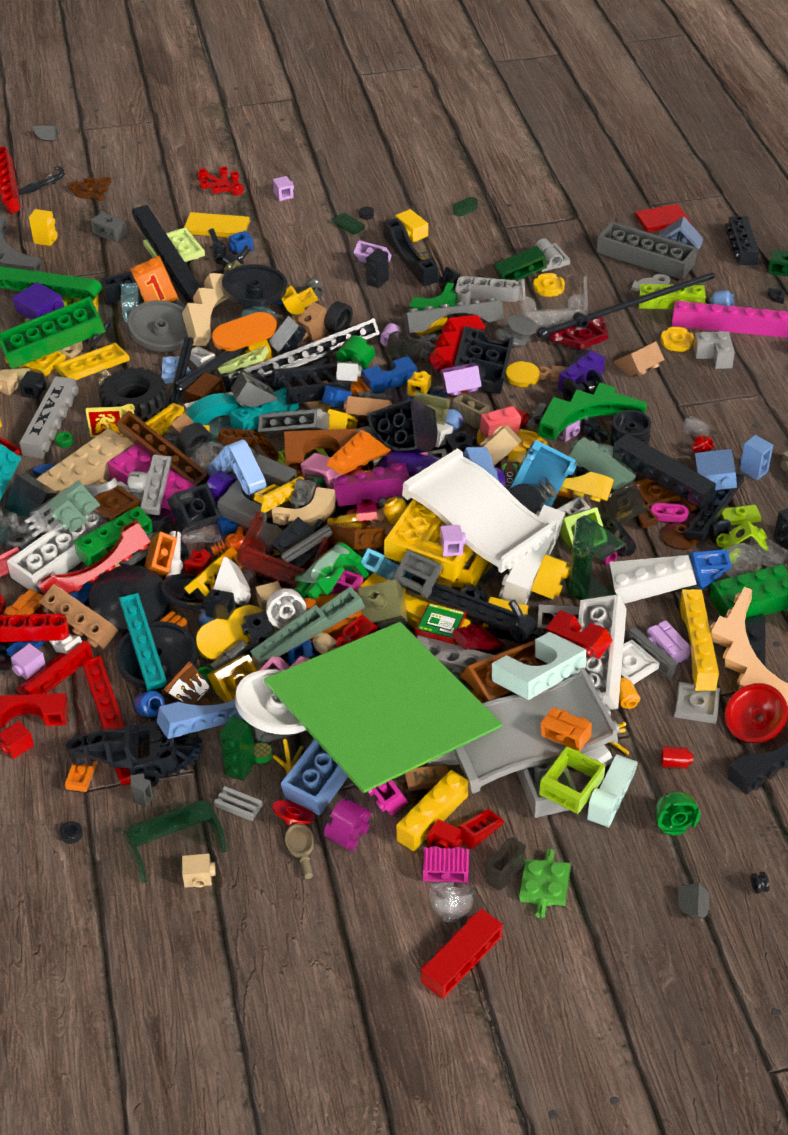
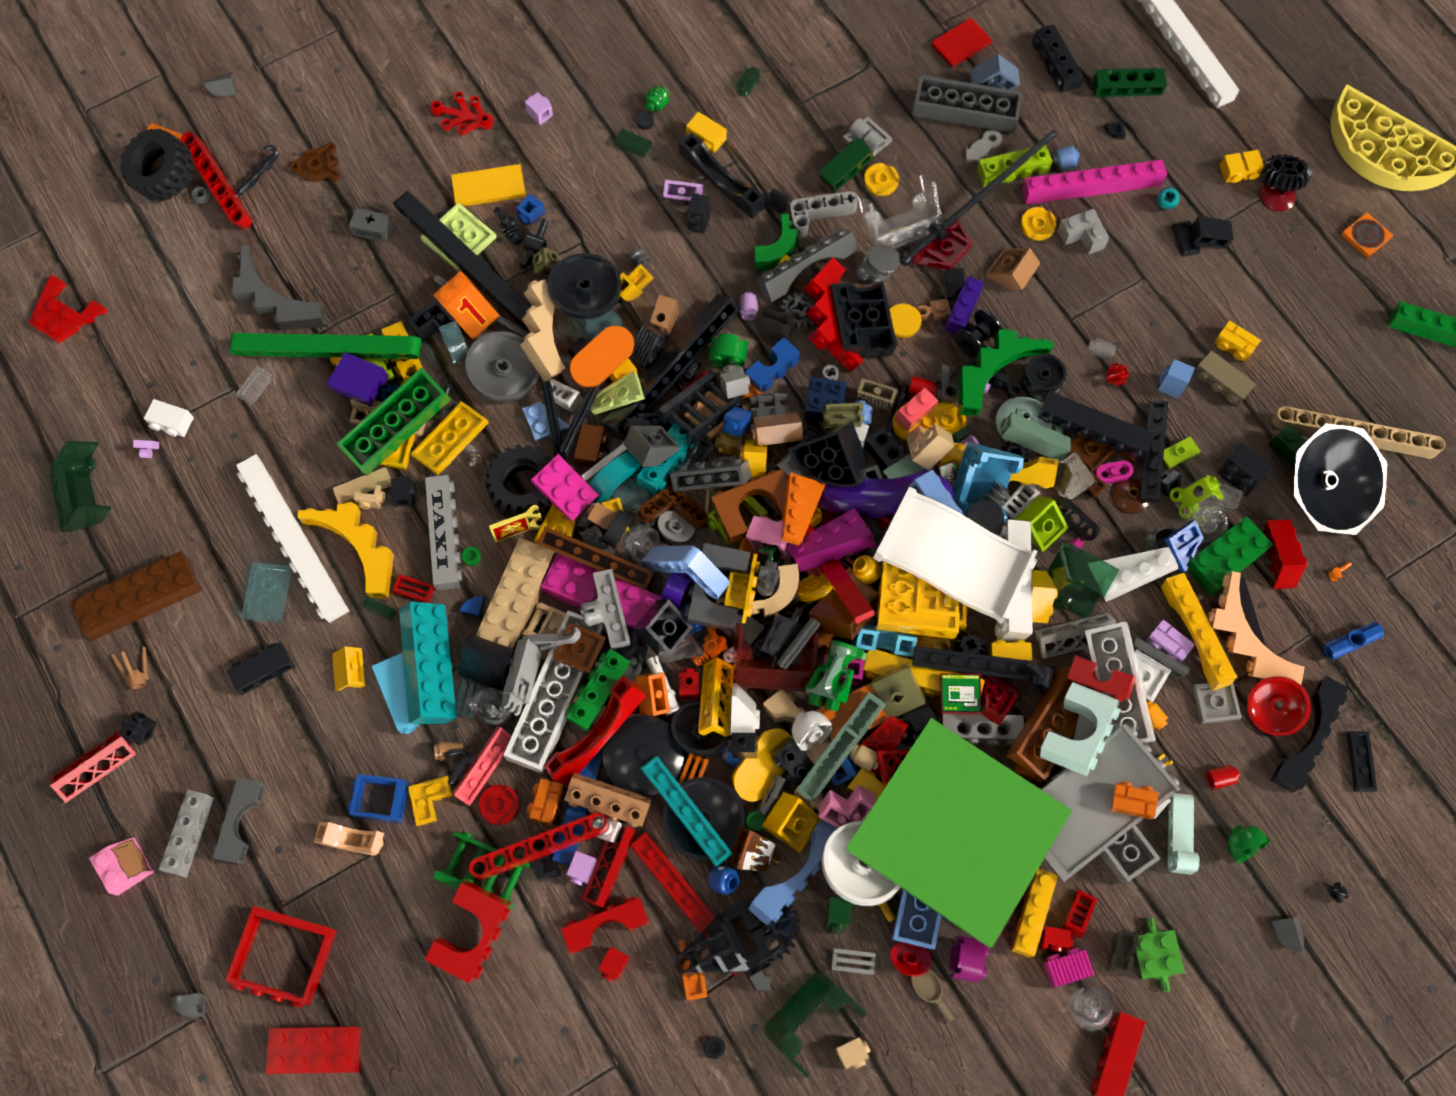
camera: 20 degrees left, 25 degrees up
yellow brick [29,209,58,246] -> none
sand green plate [48,480,100,532] -> none
black tyre [325,301,353,332] -> none
dark grey plate [393,550,443,598] -> none
yellow brick [408,371,431,397] -> none
brick [440,363,482,396] -> none
lavender brick [440,525,466,556] -> none
lime window [539,746,605,814] -> none
medium blue brick [695,449,737,490] -> none
none -> dark pink plate [531,454,598,522]
none -> green head [644,85,670,112]

